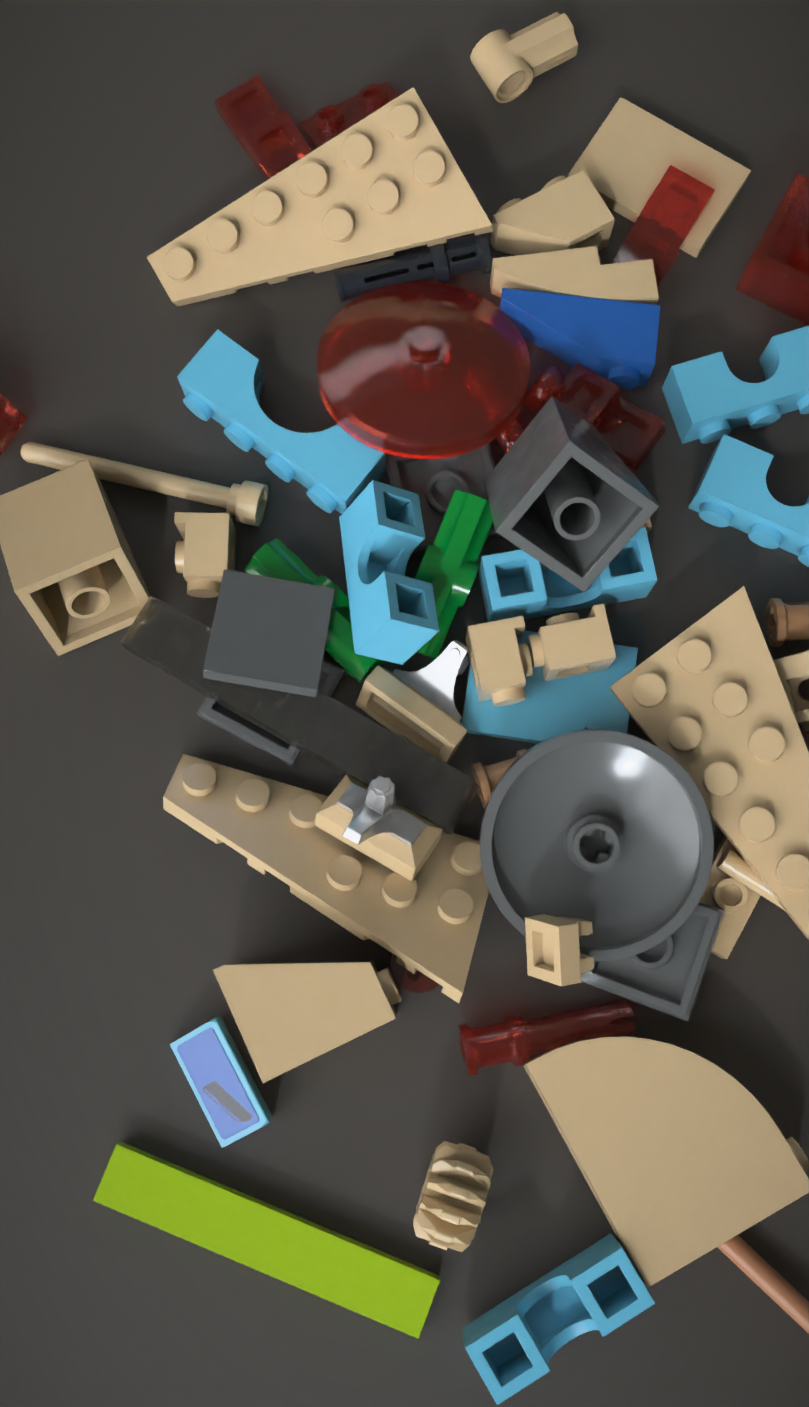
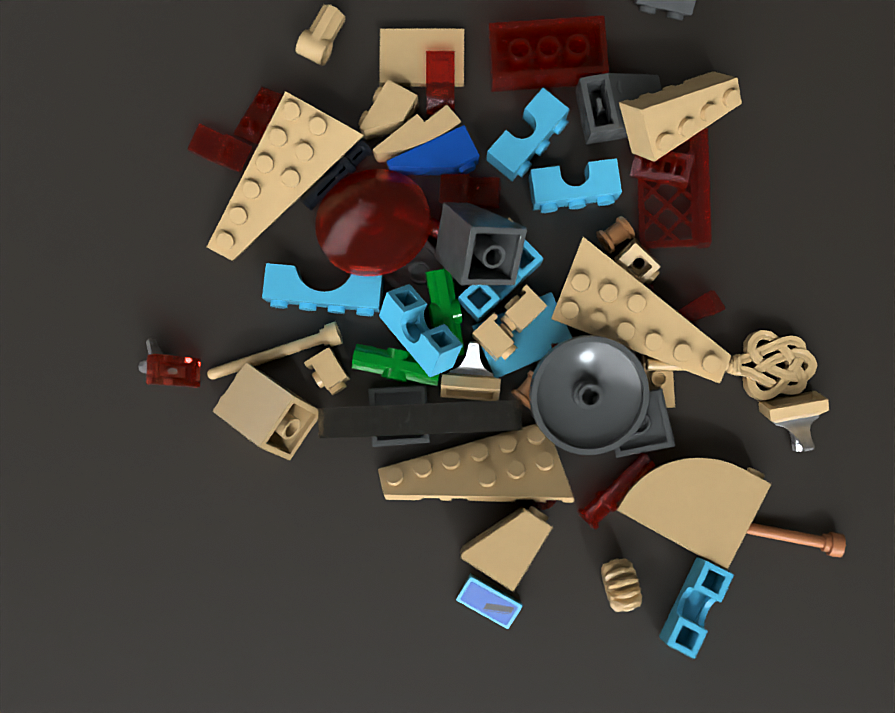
camera: 30 degrees left, 5 degrees up
lime tile [93,1141,440,1339] -> none
dark grey tile [203,569,335,697] -> none
piece [315,774,443,881] -> none
clear red piece [524,366,564,412] -> none
tan tile [525,914,594,987] -> none

